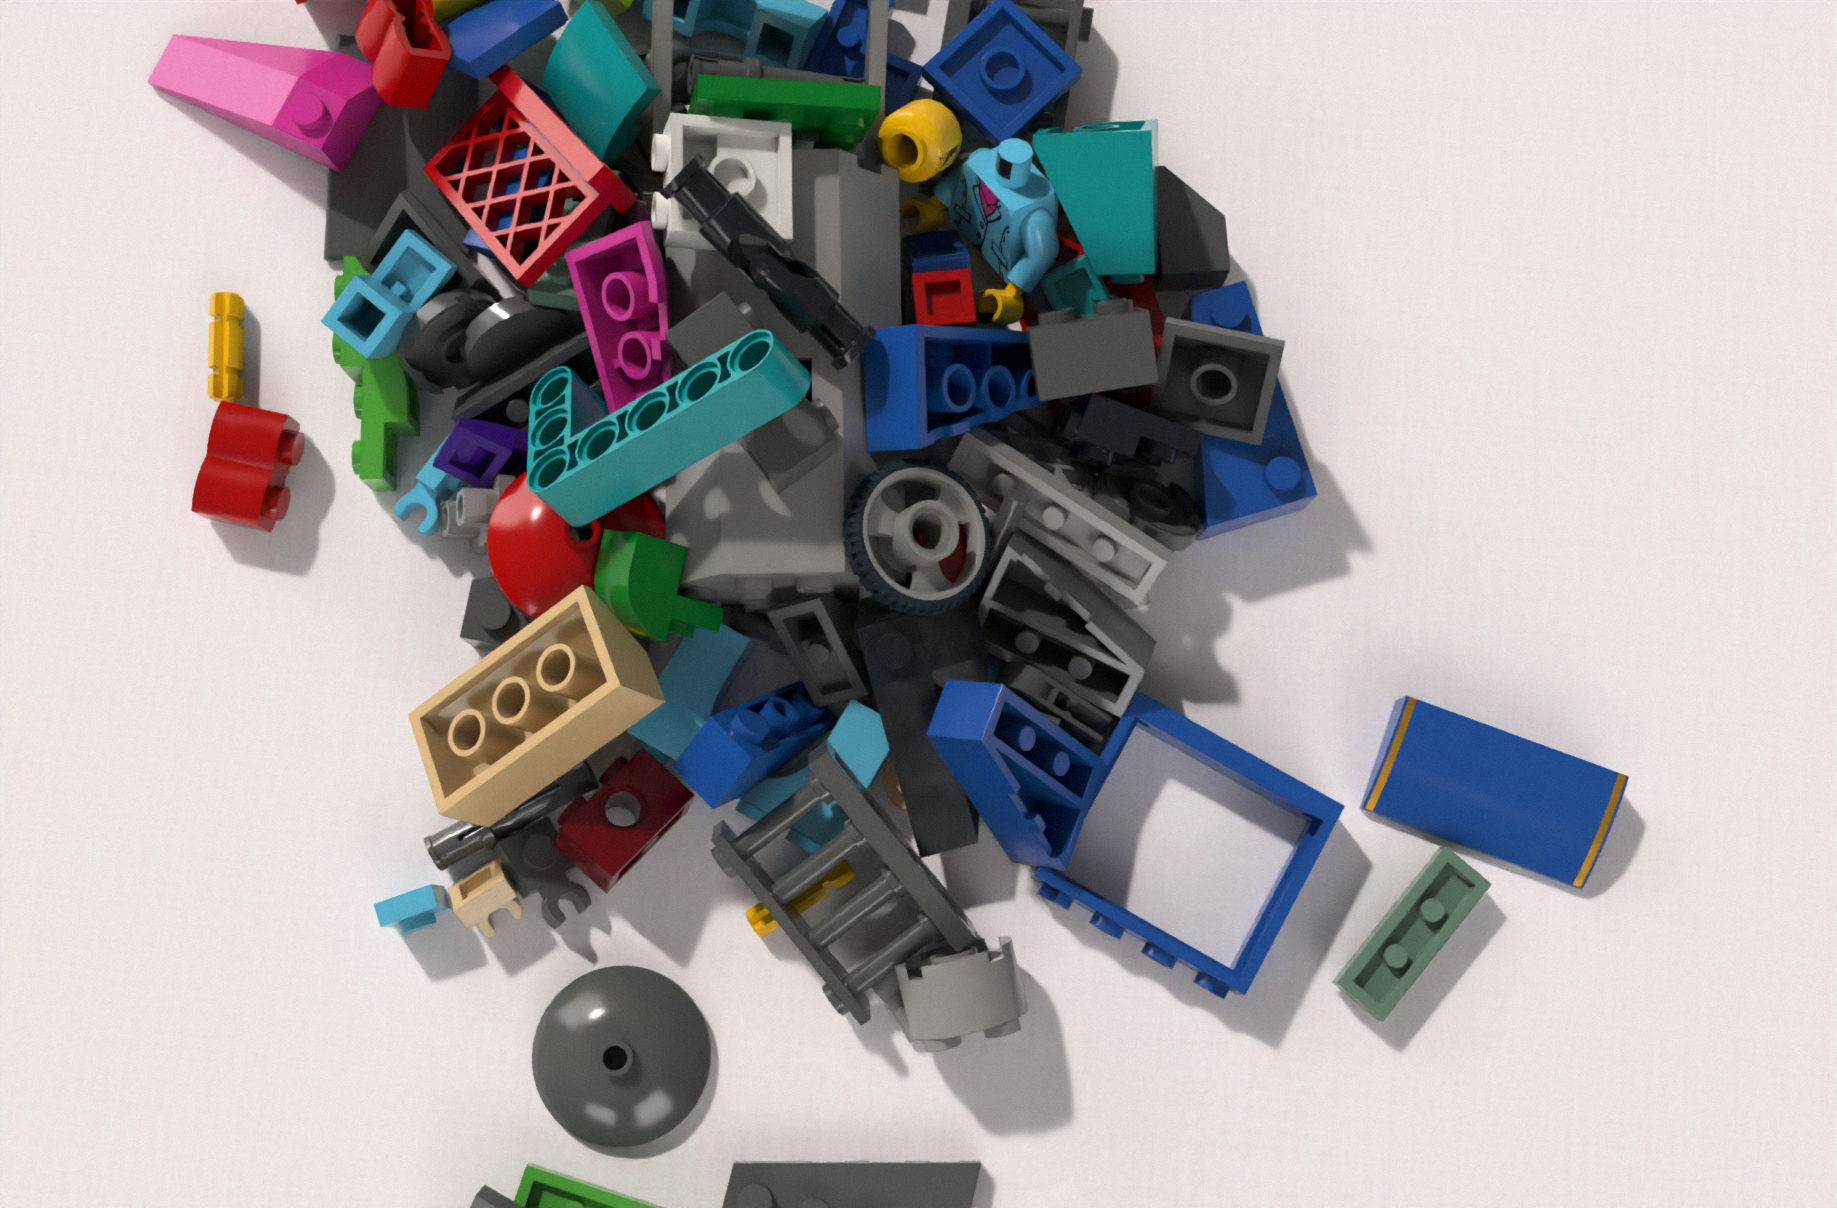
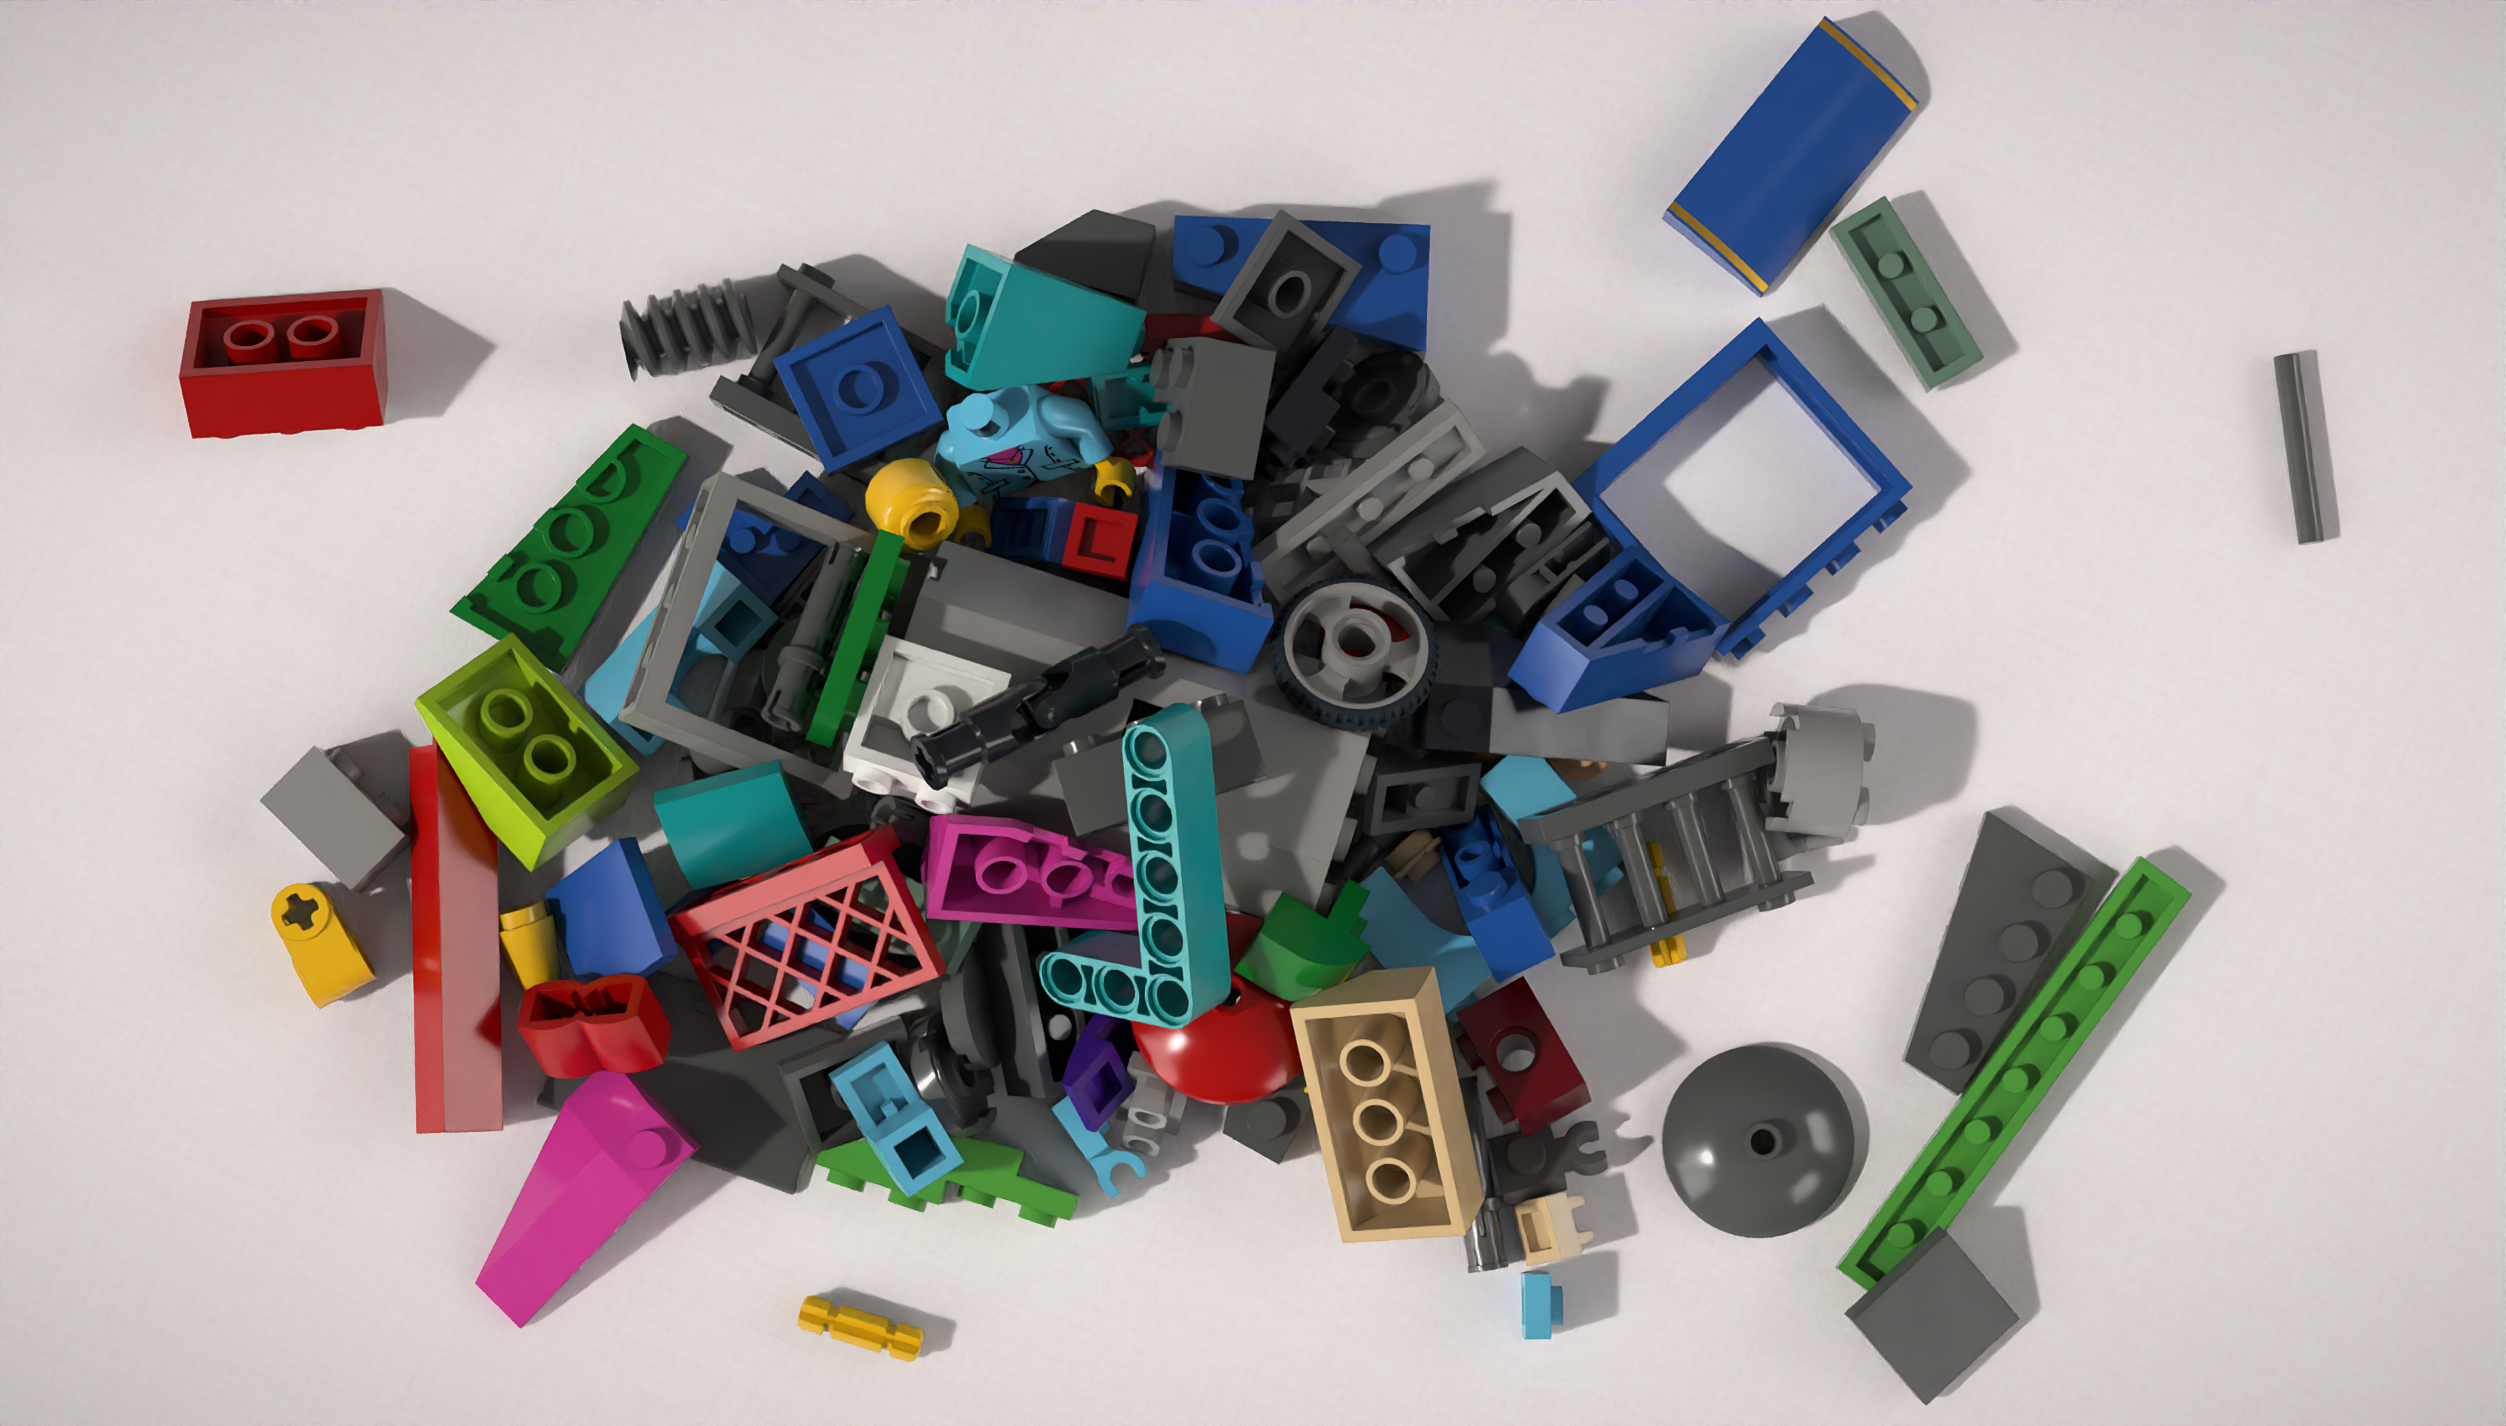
camera: 70 degrees left, 5 degrees up
red brick [191,400,305,533] -> none
none -> tan plate [1385,829,1442,883]

